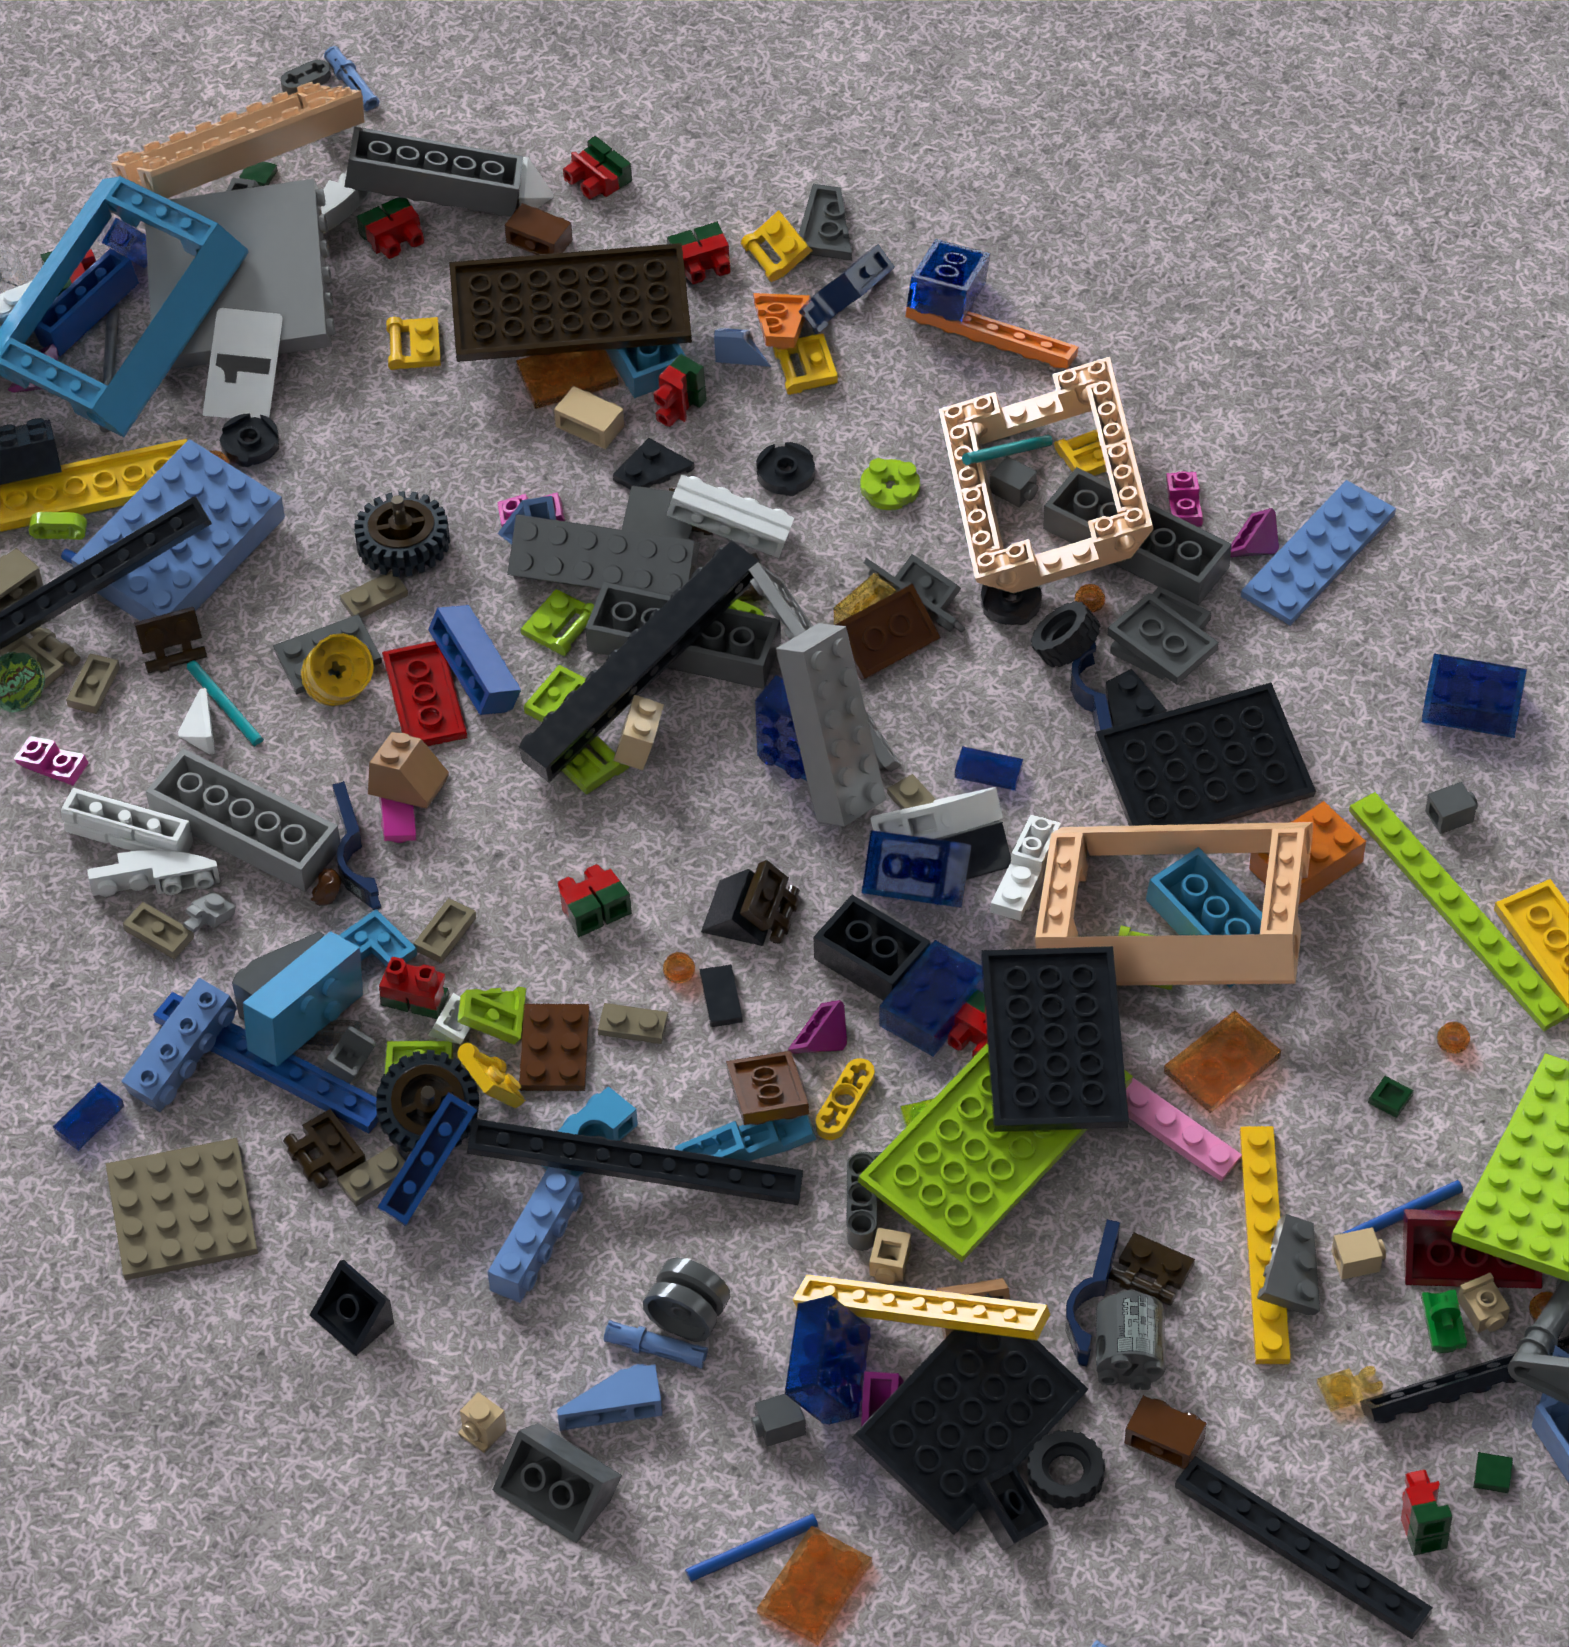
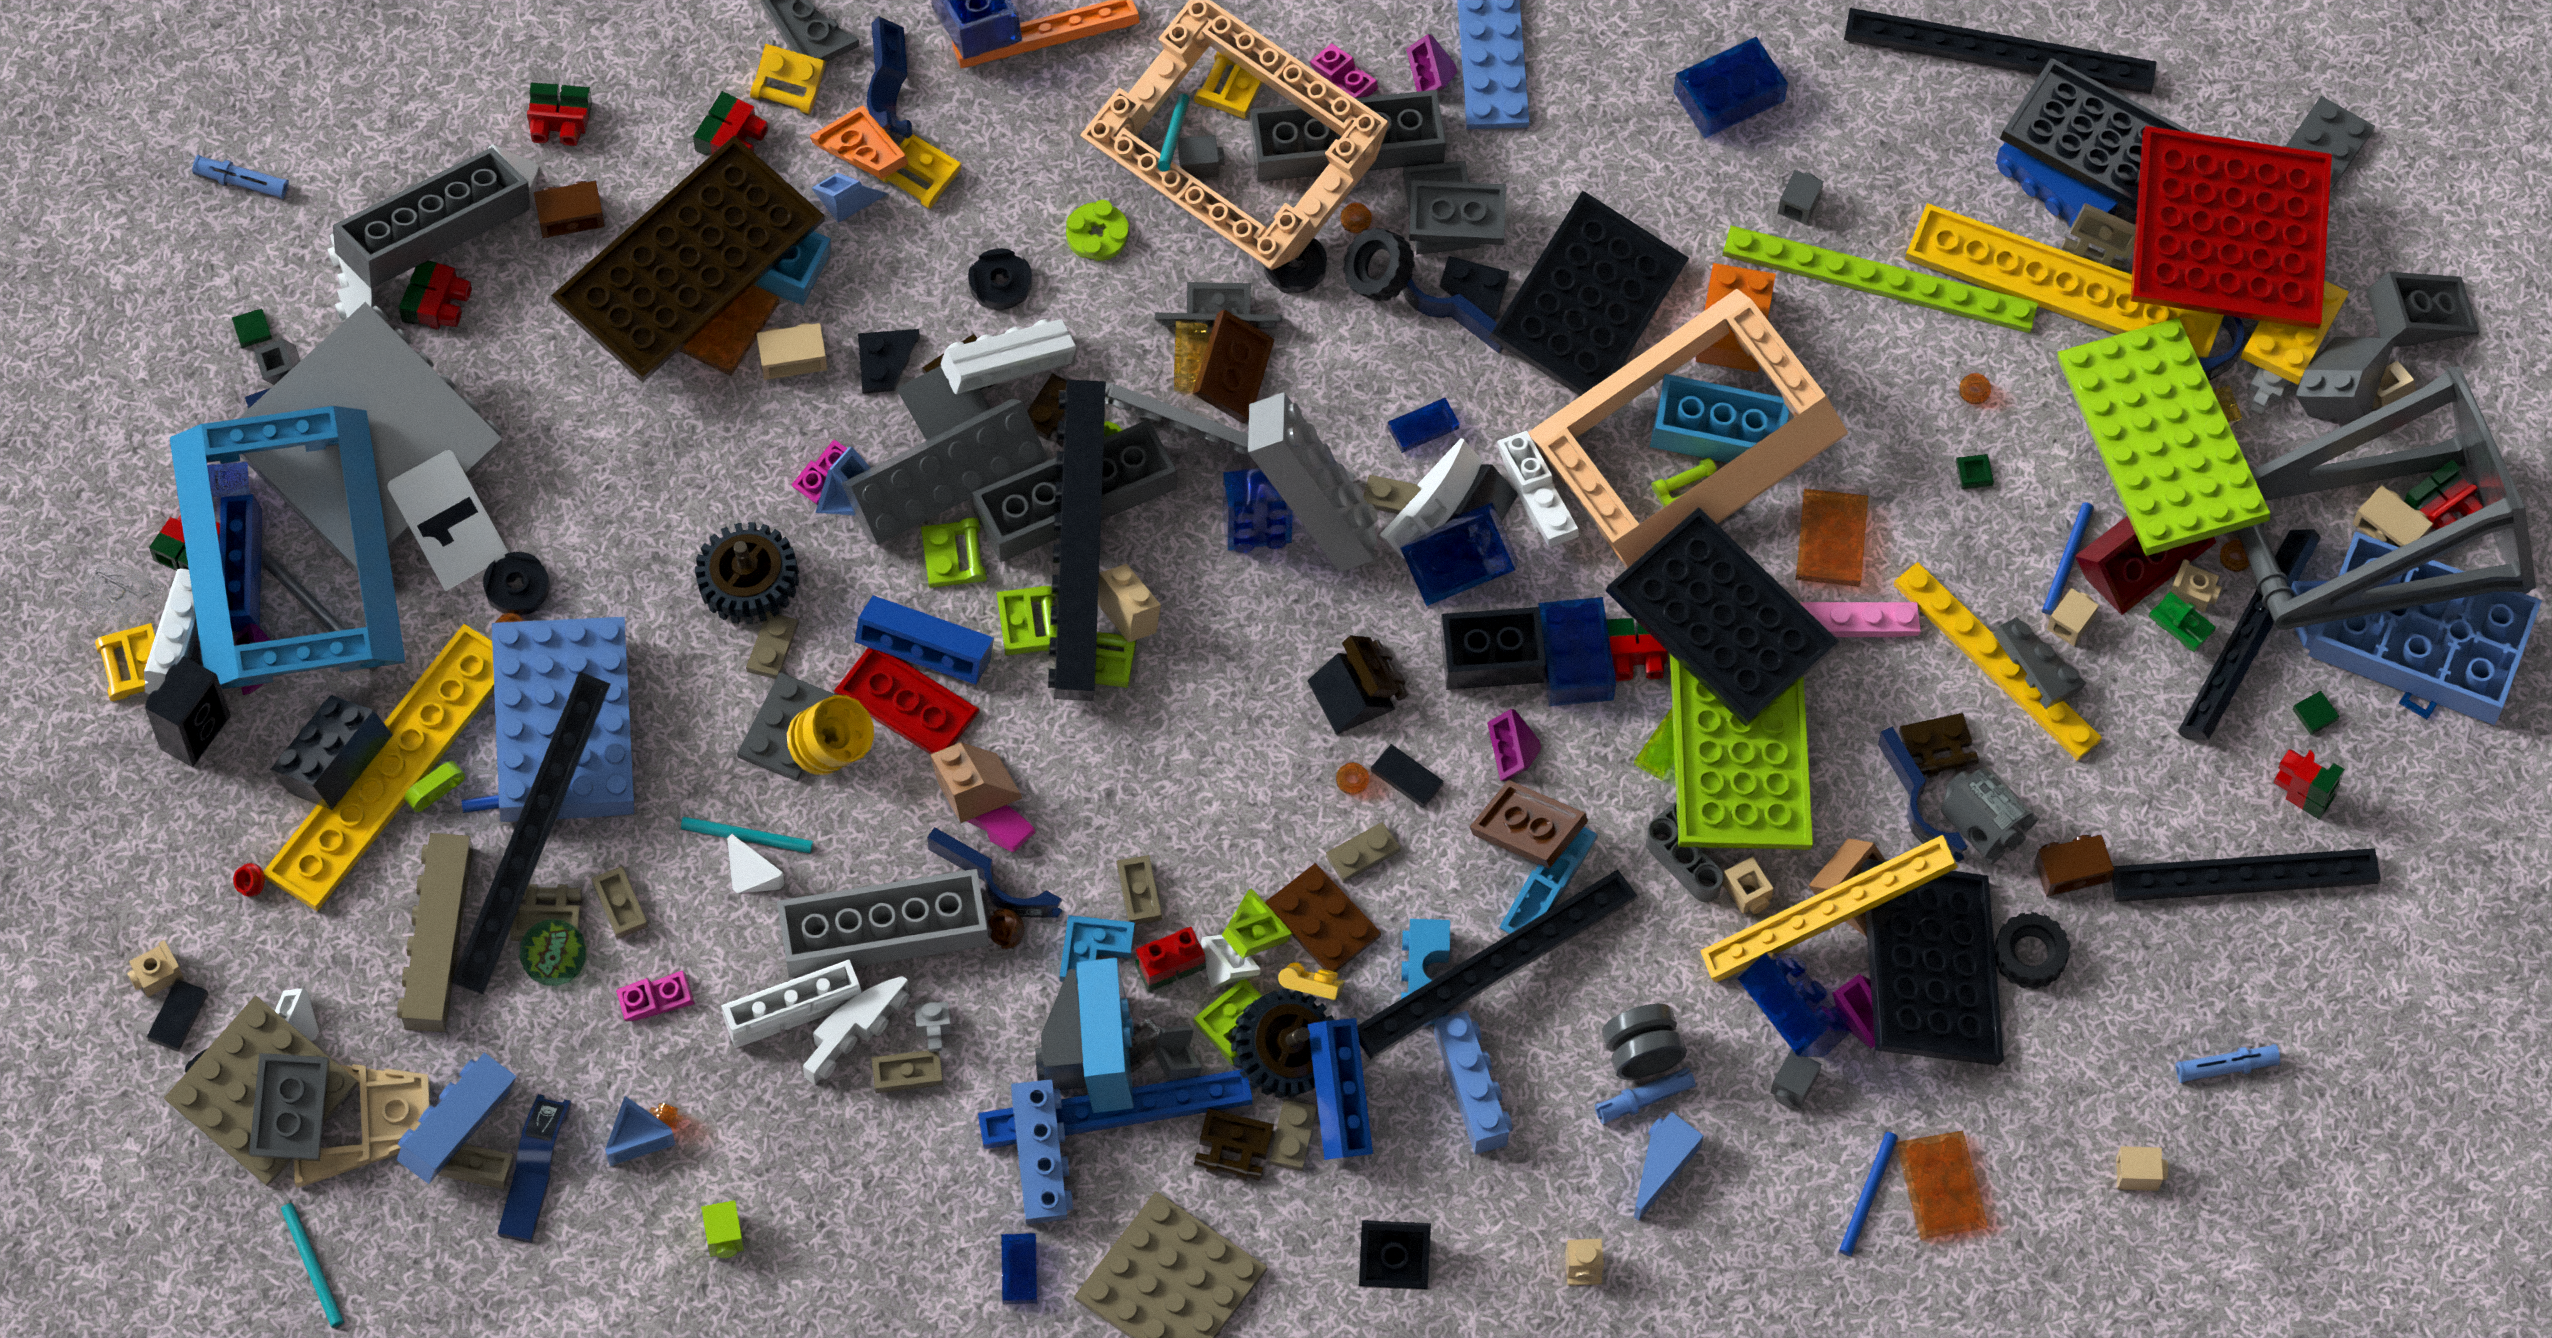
camera: 45 degrees left, 10 degrees up
light nougat slope [111,82,364,198] -> none
dark brown plate [134,607,207,674] -> none
dark grey beam [280,59,331,95] -> none
yellow plate [386,316,441,370] -> none
dark grey slope [492,1423,622,1543] -> none
dark green hips [557,864,632,938] -> none
red hips [653,353,707,427] -> none
yellow beam [816,1058,875,1140] -> none
black slope [967,1463,1049,1551] -> none
clear yellow plate [1317,1366,1383,1412] -> none

